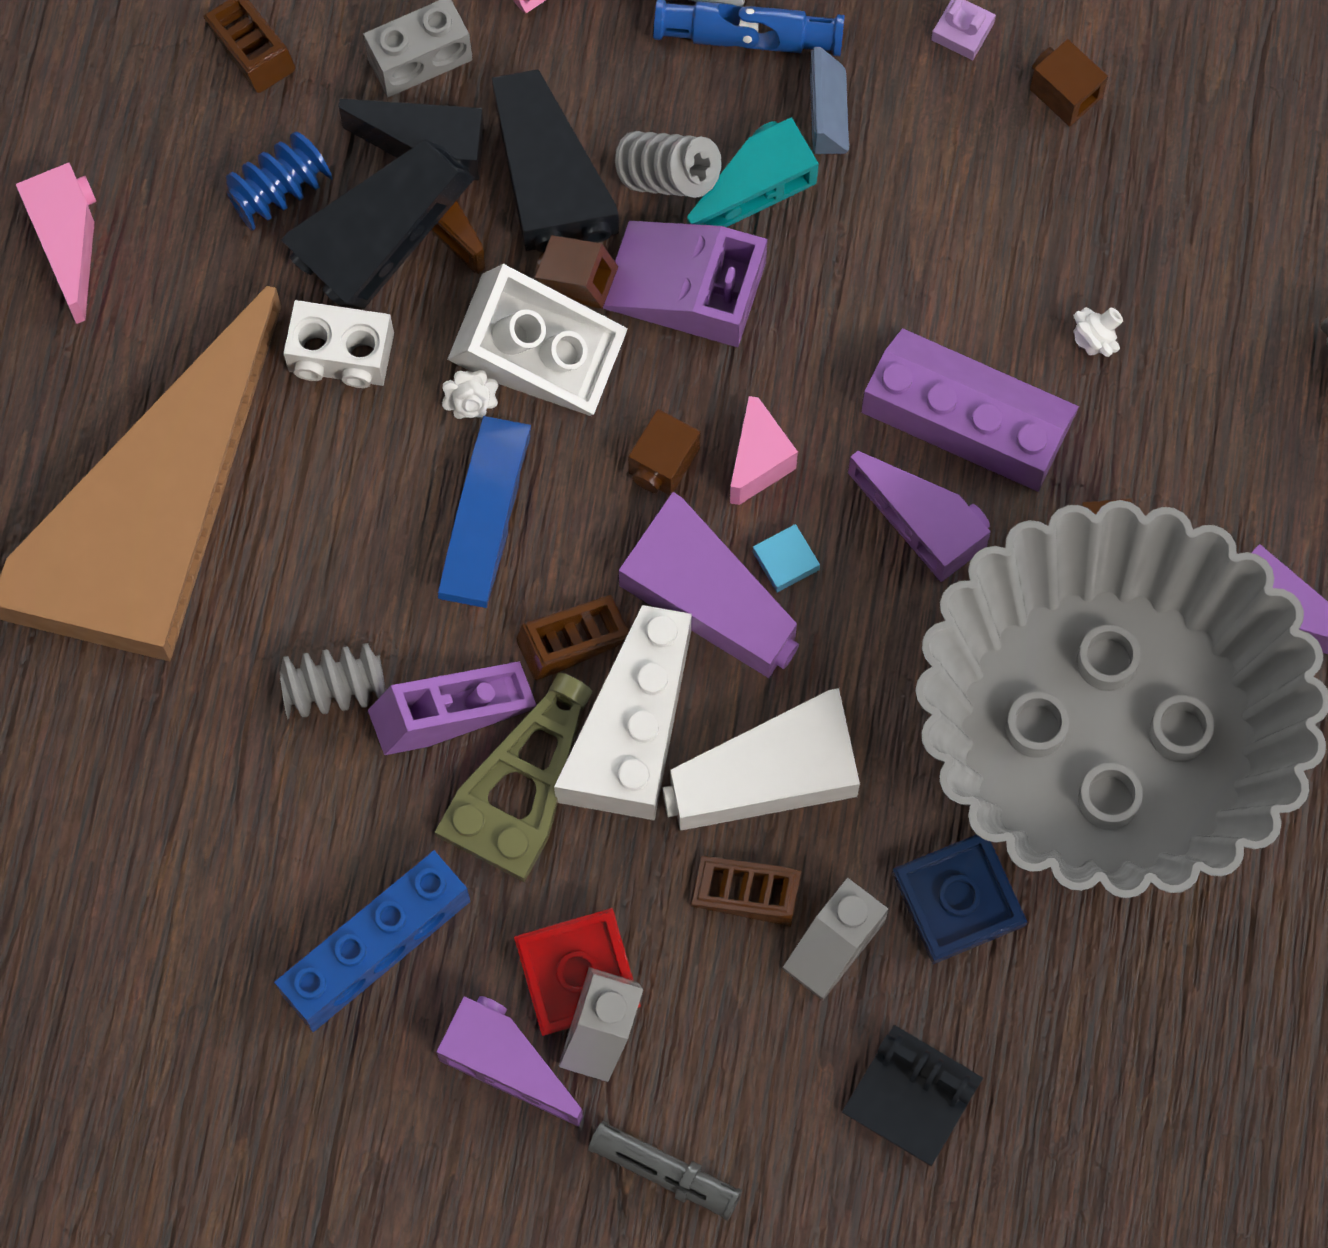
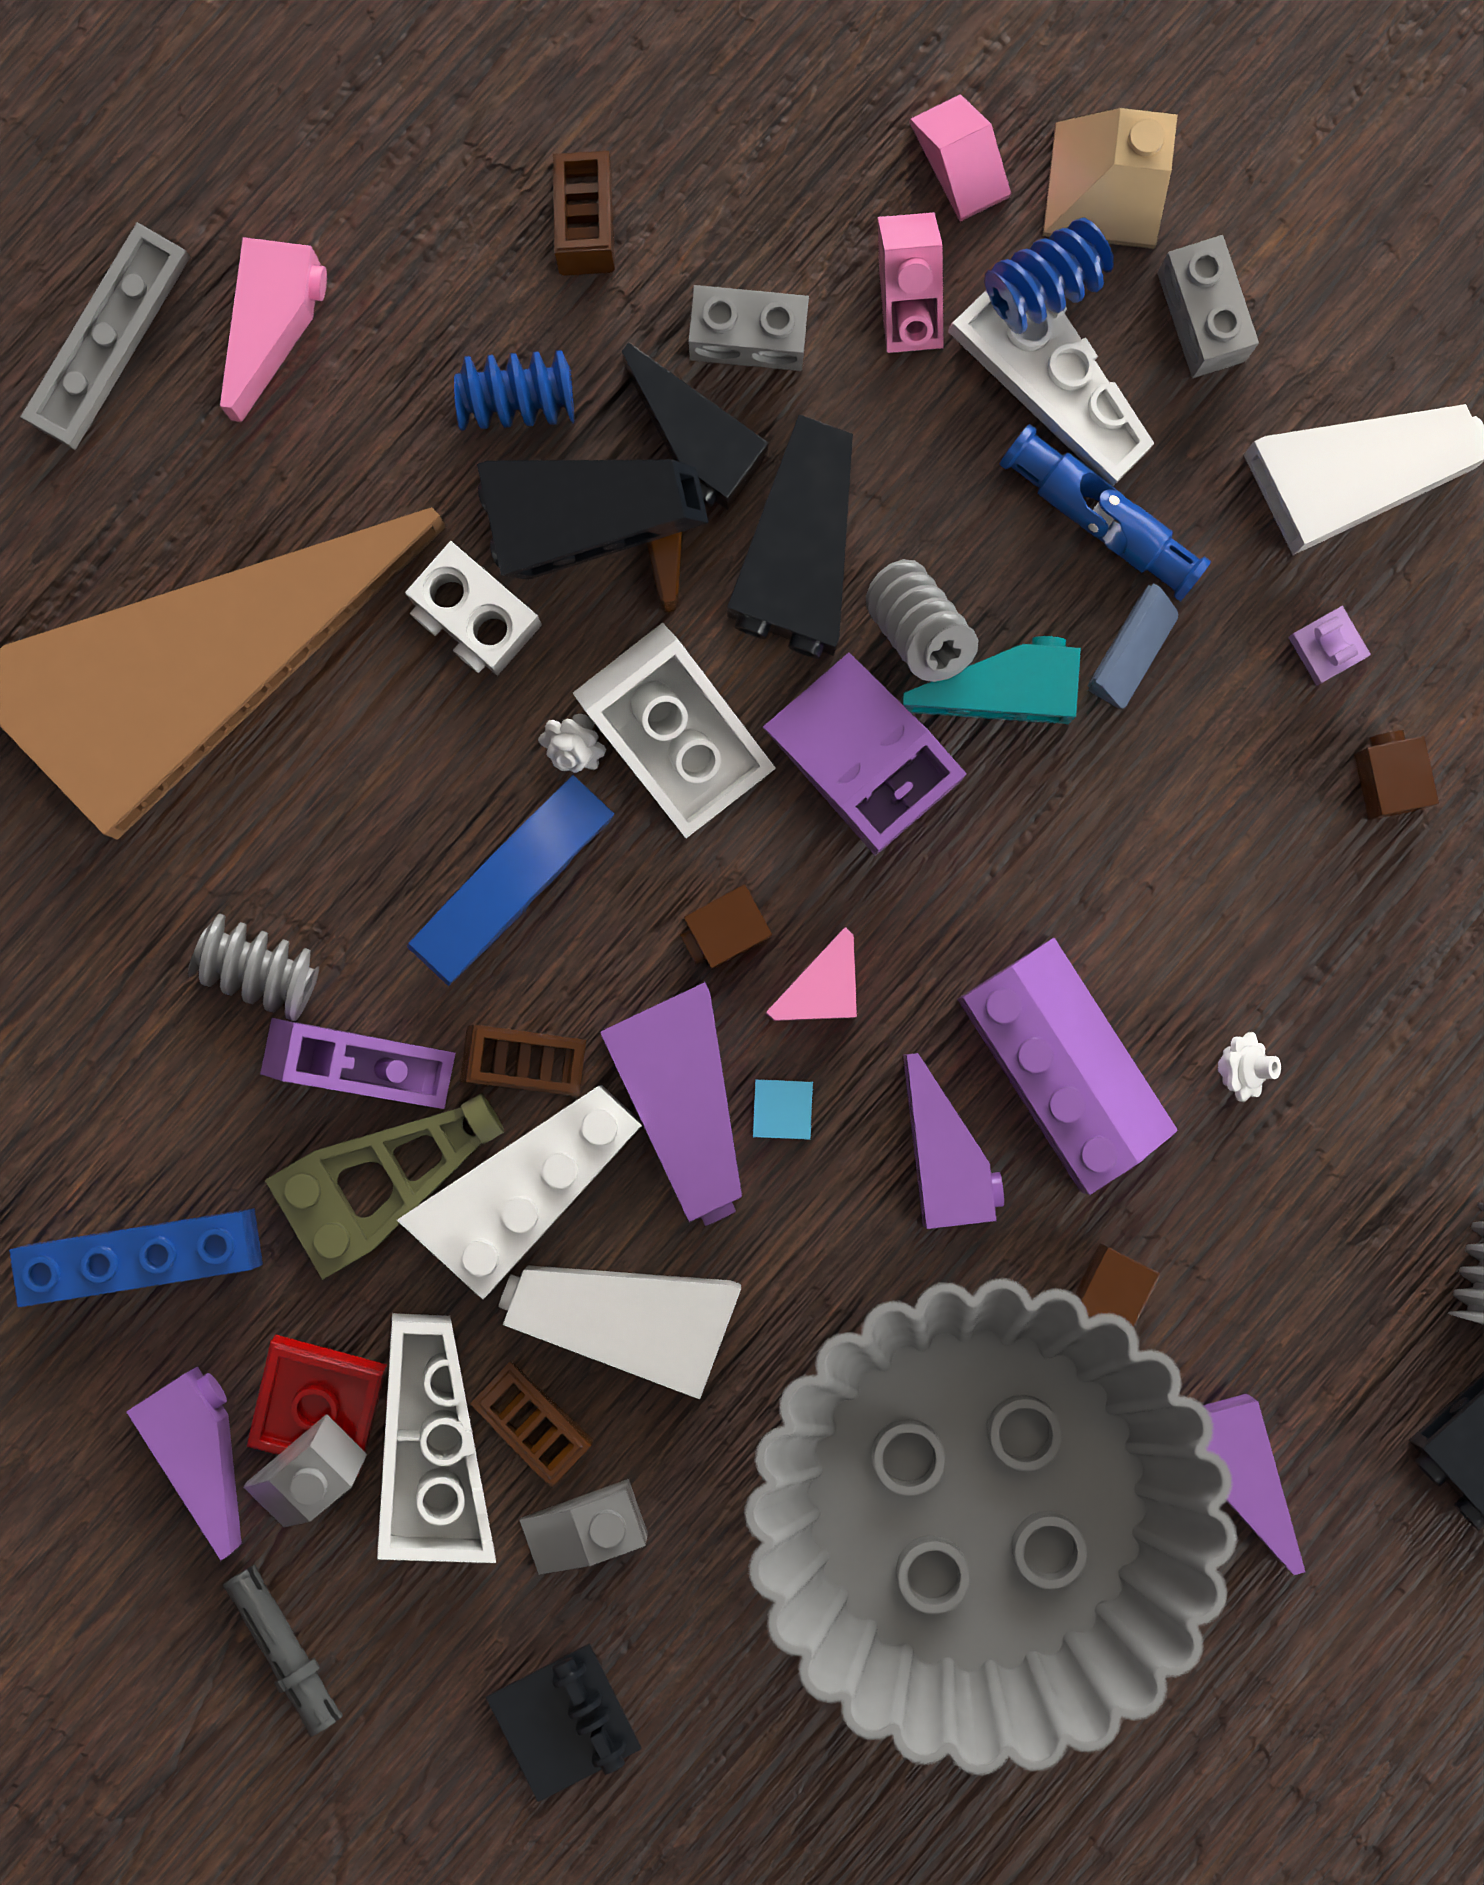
camera: 30 degrees right, 15 degrees up
reddish brown brick [535,235,618,309] -> none
dark blue plate [892,834,1028,964] -> none
none -> white wedge [377,1313,496,1563]

